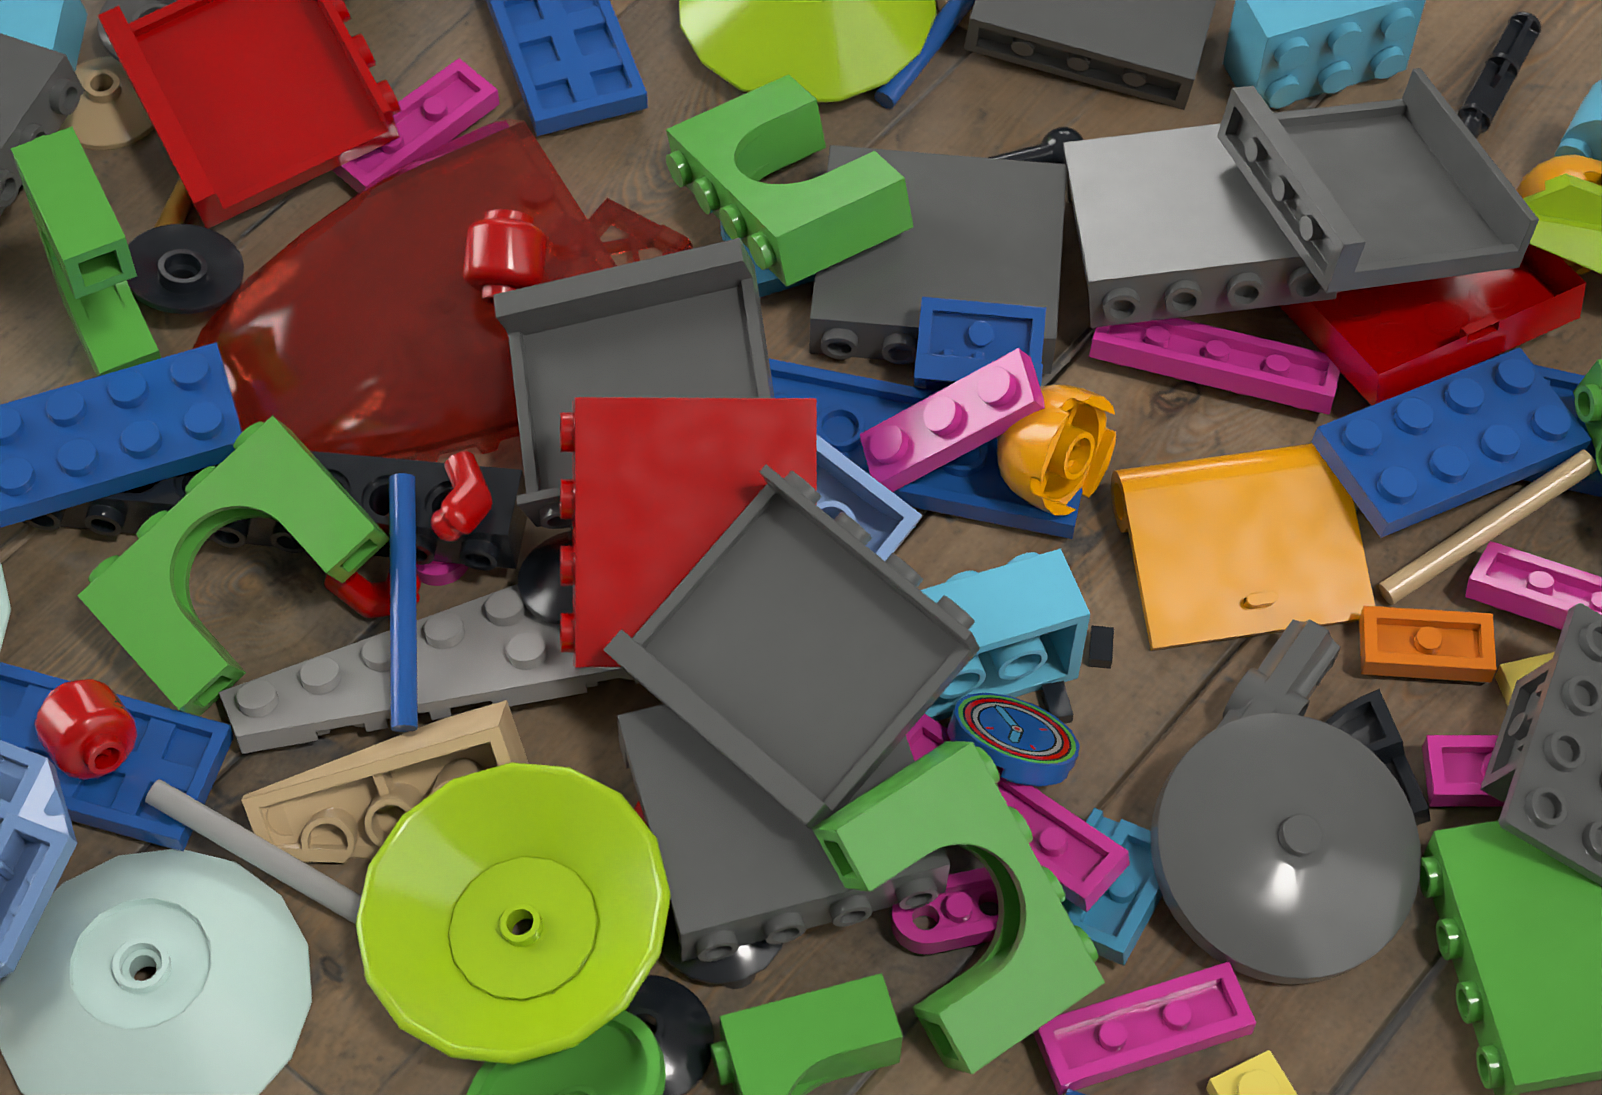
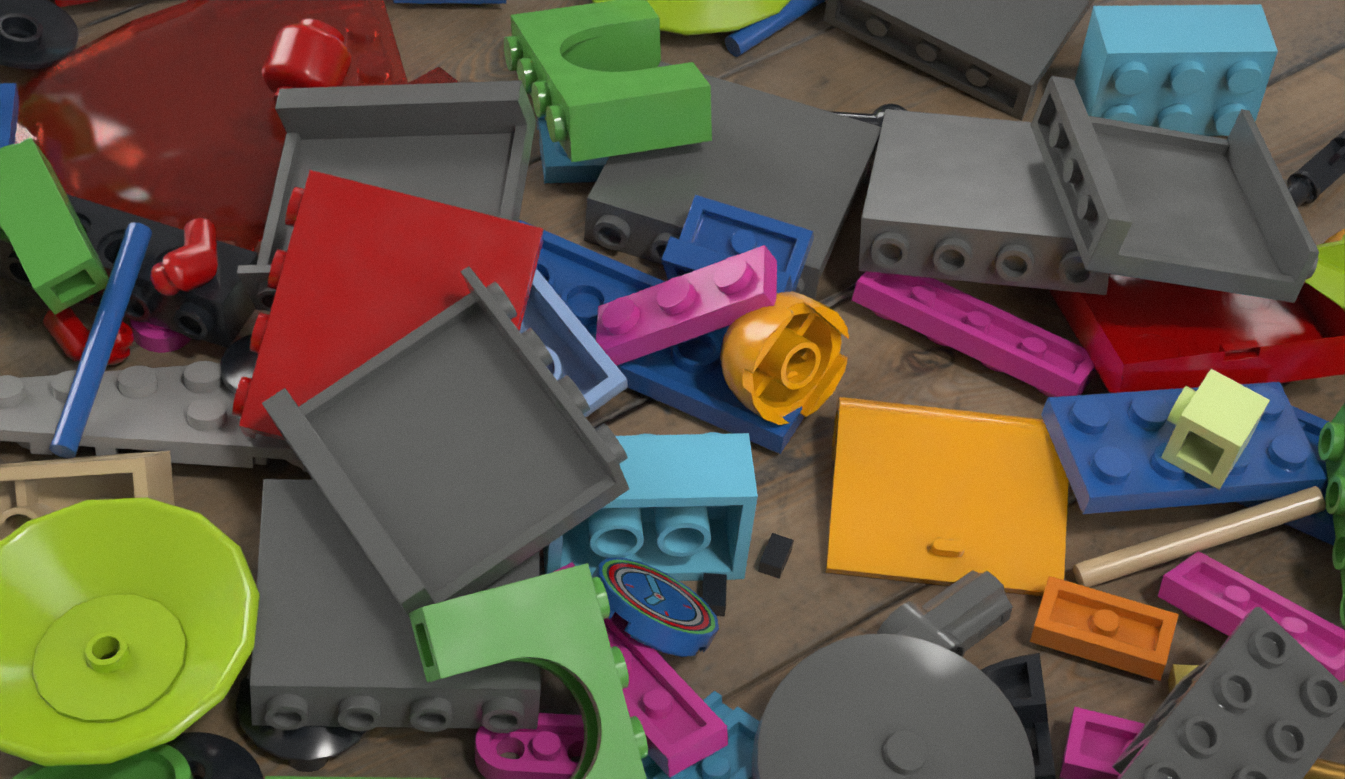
camera: 10 degrees right, 10 degrees down
none -> yellowish green brick [1161,369,1270,490]

